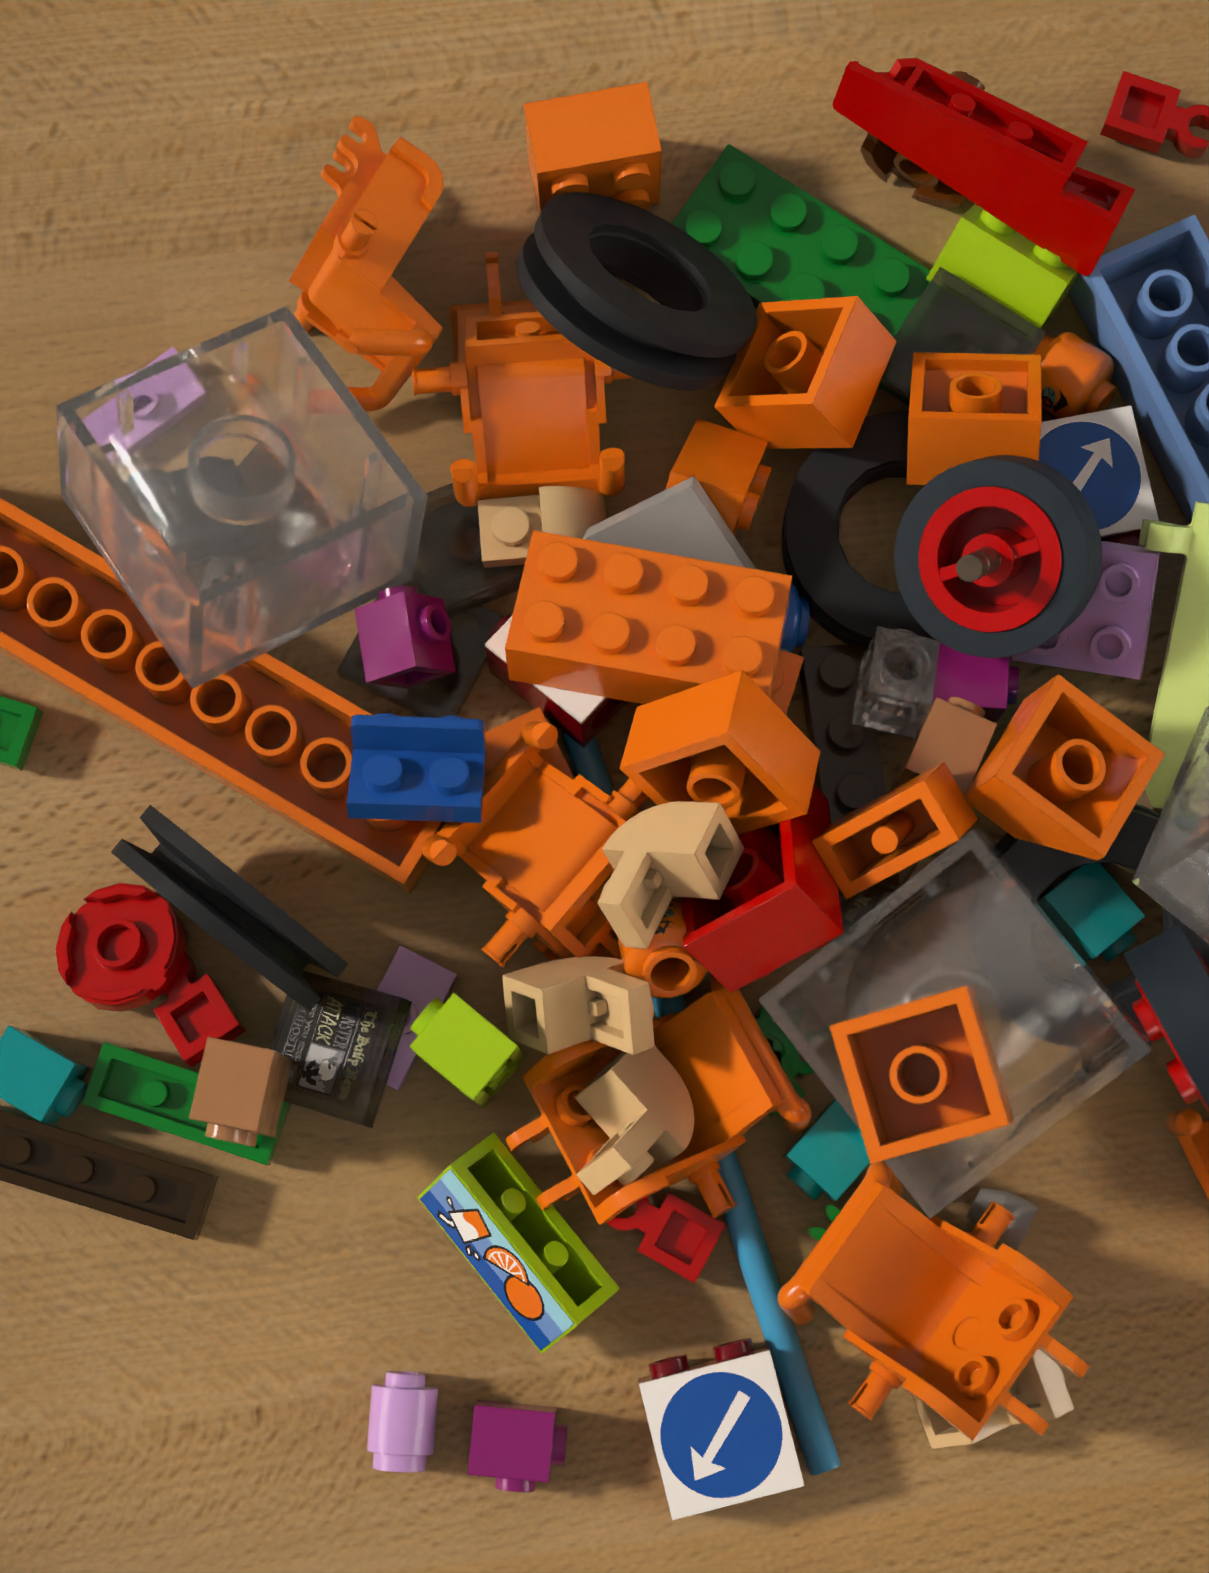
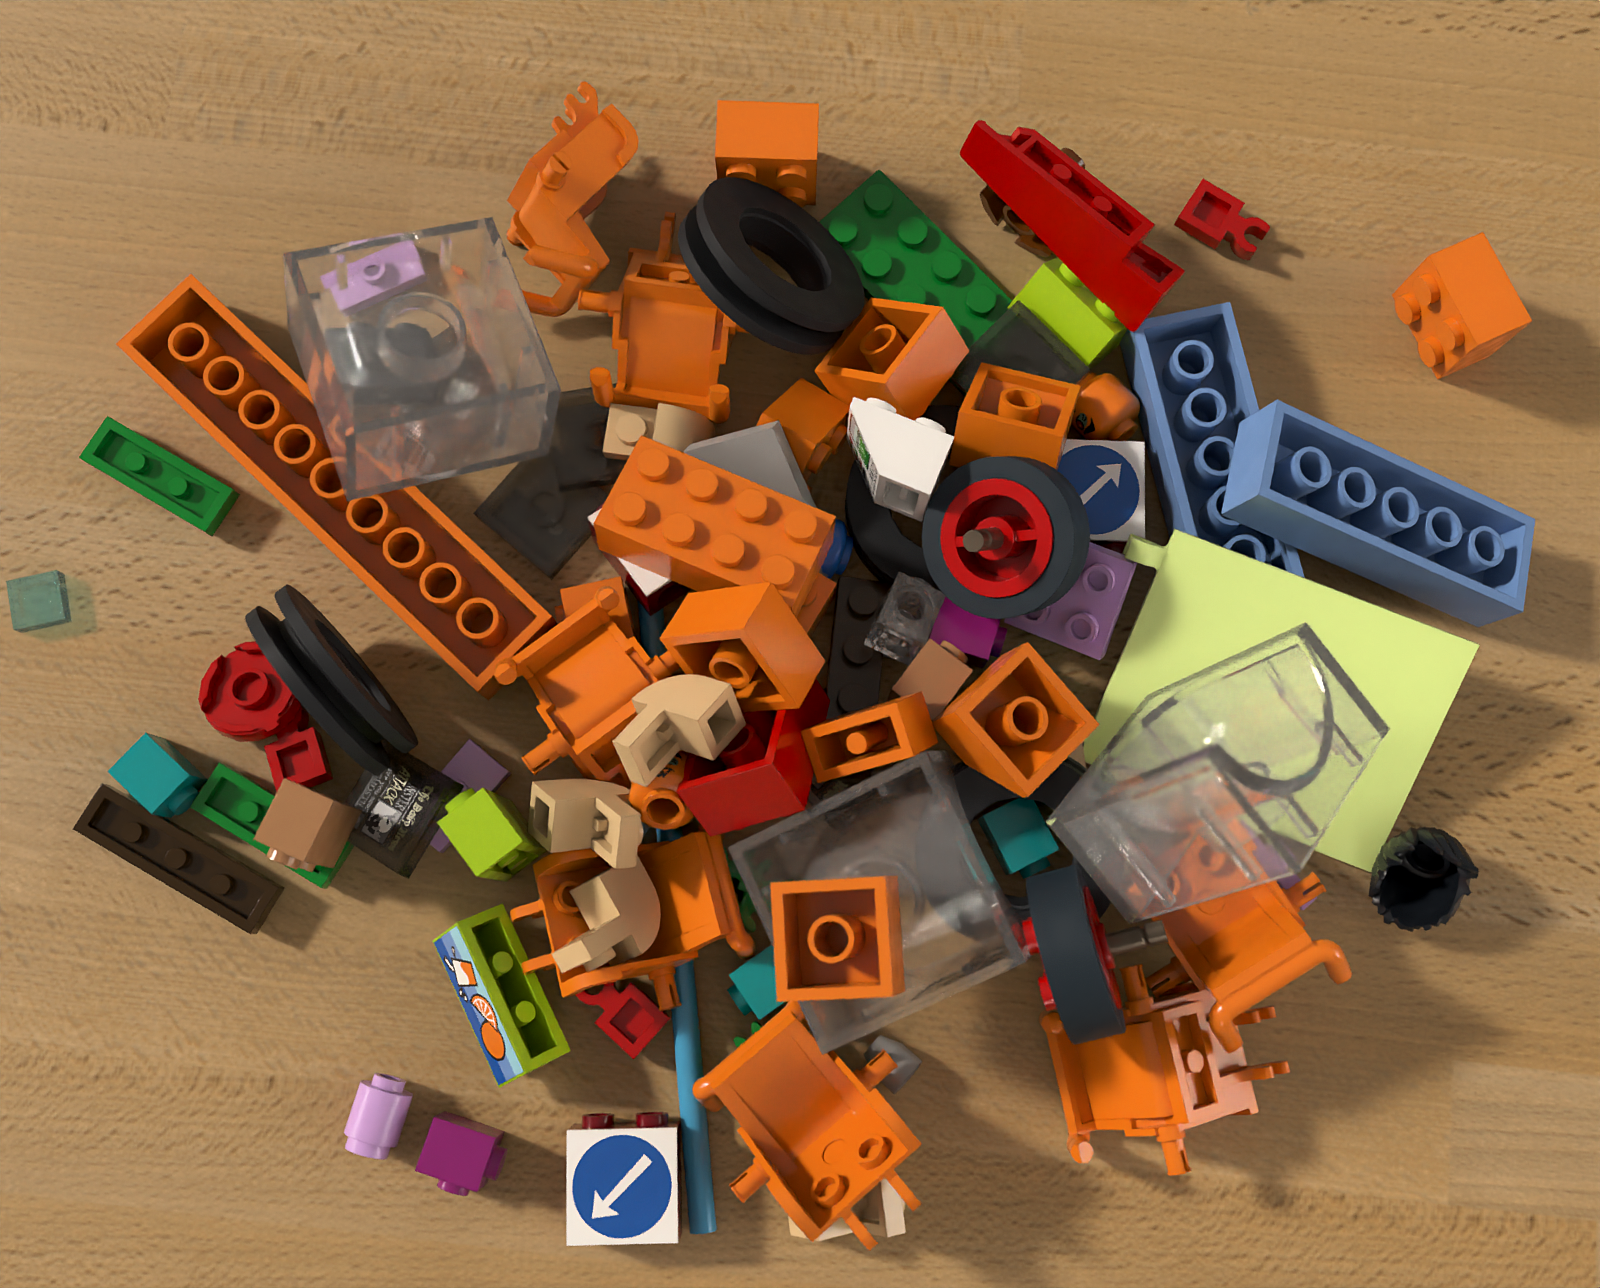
camera: 10 degrees right, 0 degrees up
blue bracket [347,713,487,823] -> none
magenta brick [355,586,456,689] -> none
none -> white slope [846,397,954,522]

